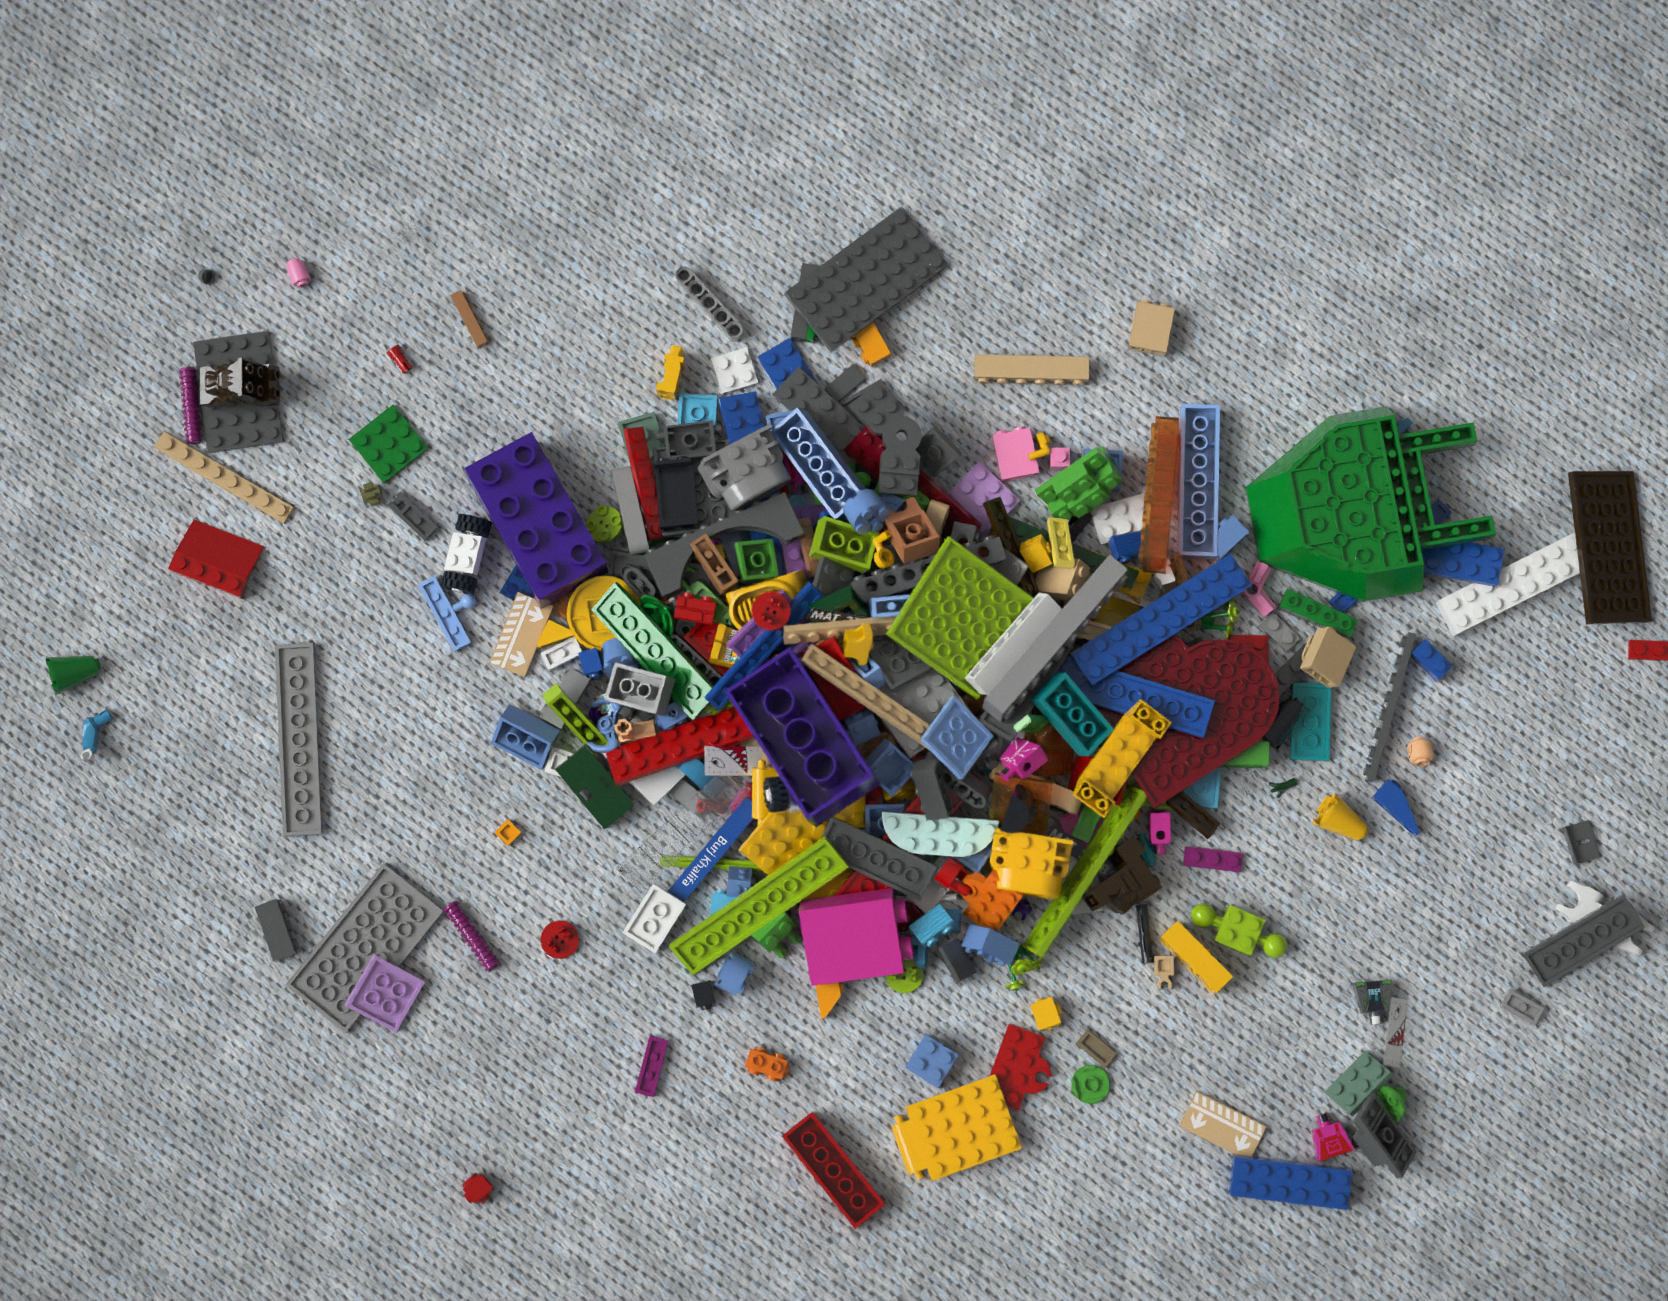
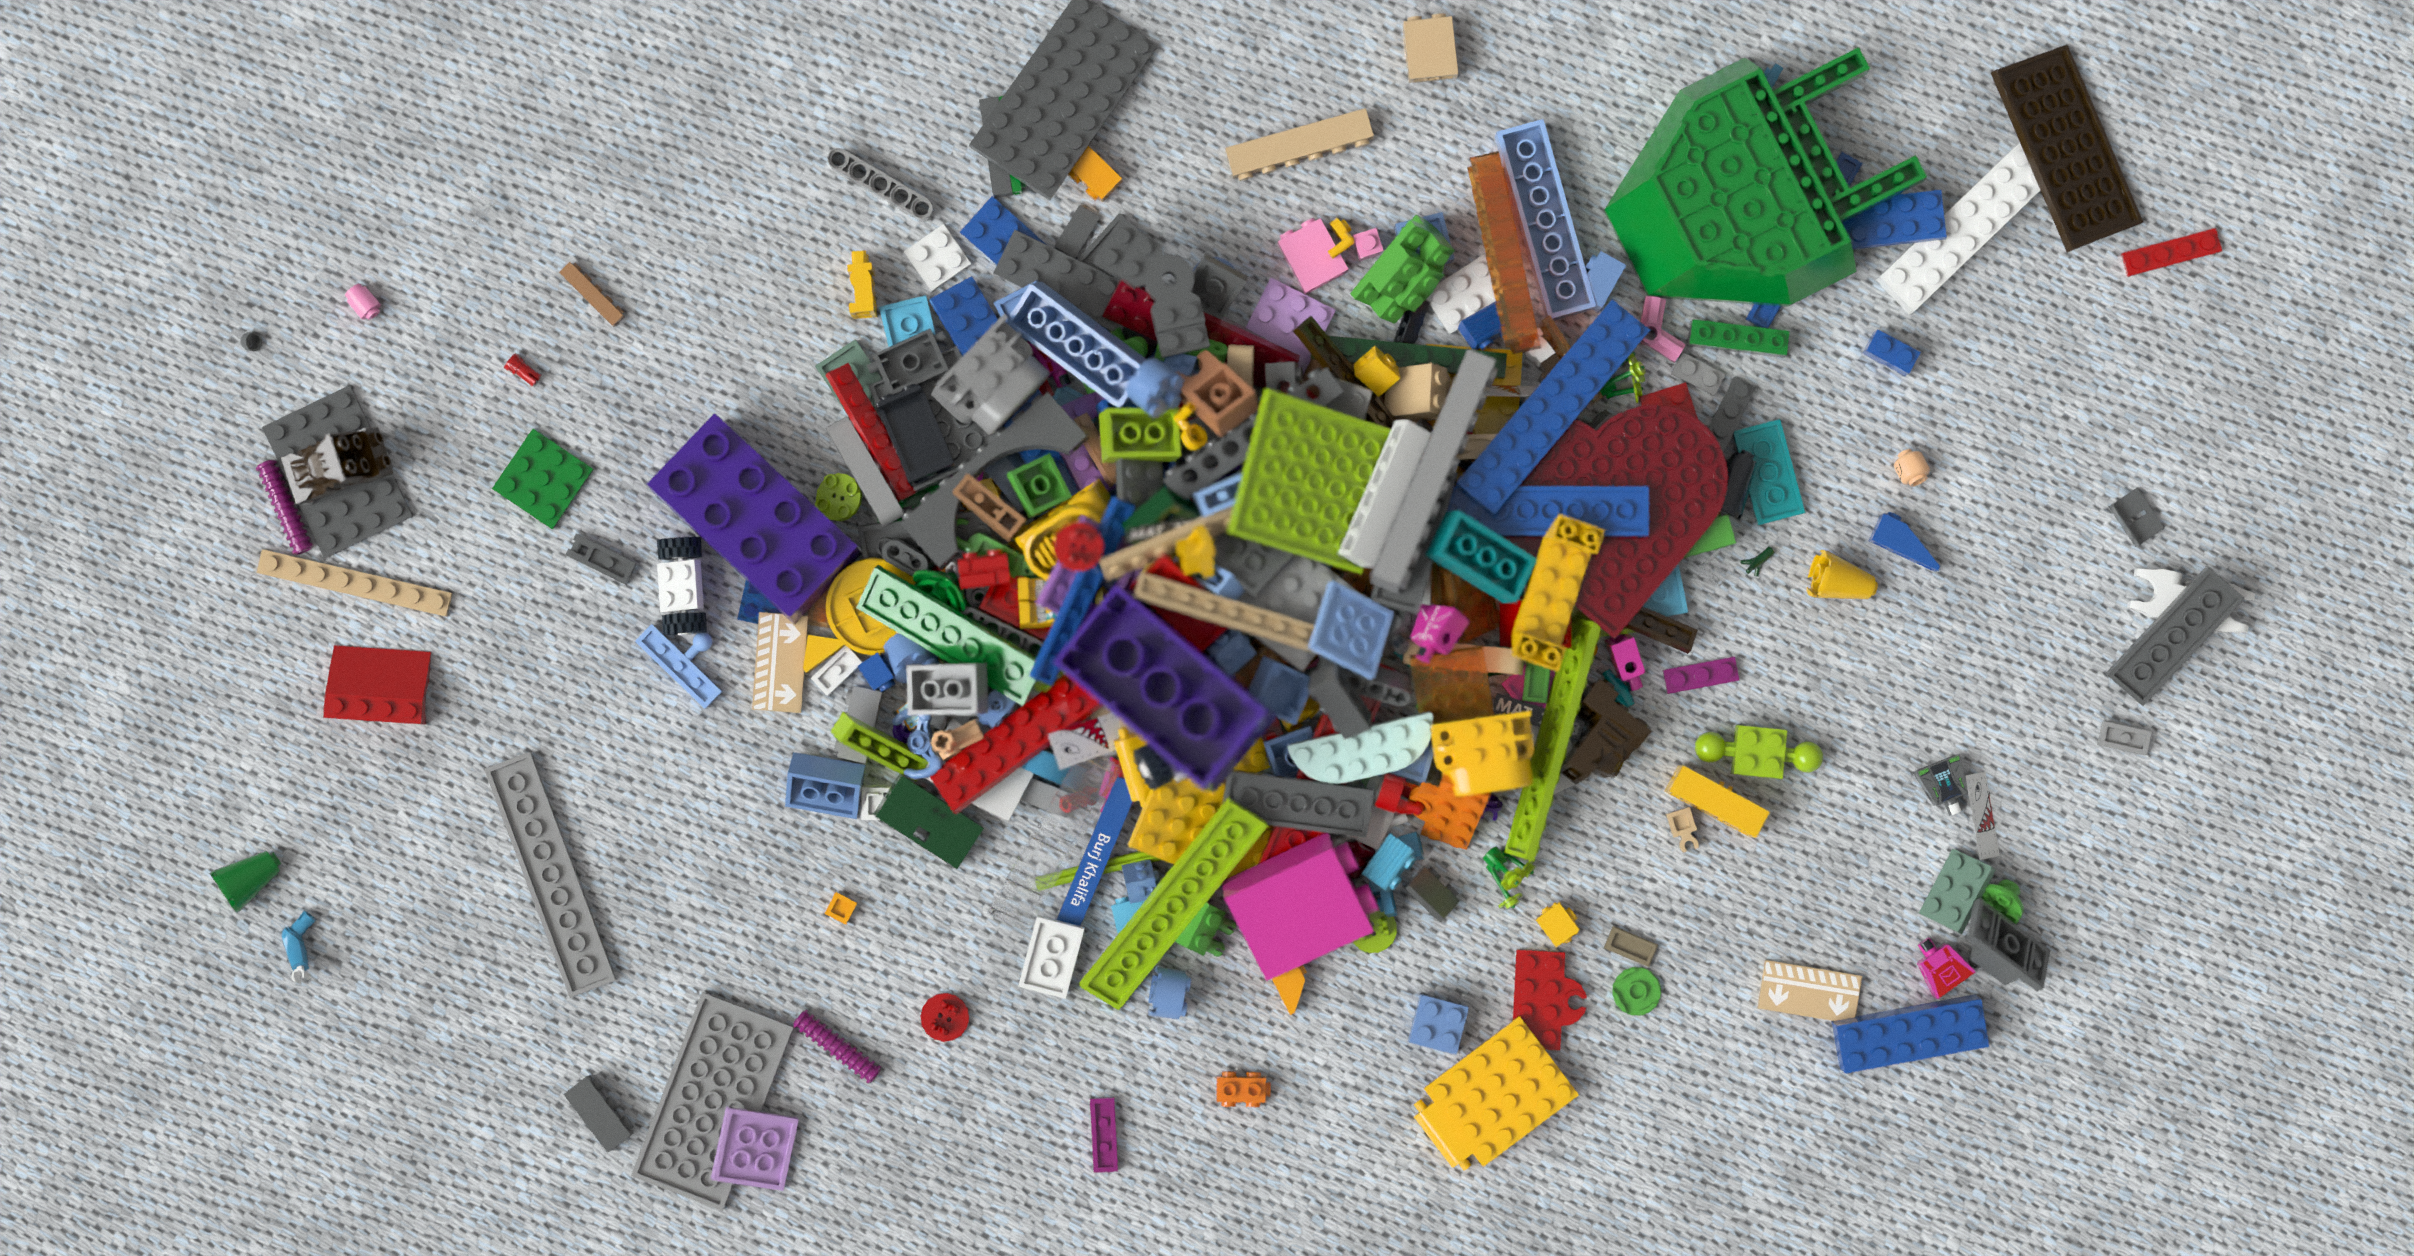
camera: 20 degrees left, 5 degrees up
olive gear [360,482,383,506] -> none
black brick [691,980,716,1011] -> none
red brick [782,1111,886,1229] -> none
medium blue container [961,925,1020,966] -> none
black brick [1000,783,1038,833] -> none
bright green plate [1013,714,1049,734] -> none
light yellow plate [1047,517,1075,568] -> none
black pin [1135,904,1154,964] -> none
tan brick [1300,627,1356,688] -> none
dark grey plate [1363,632,1416,782] -> none

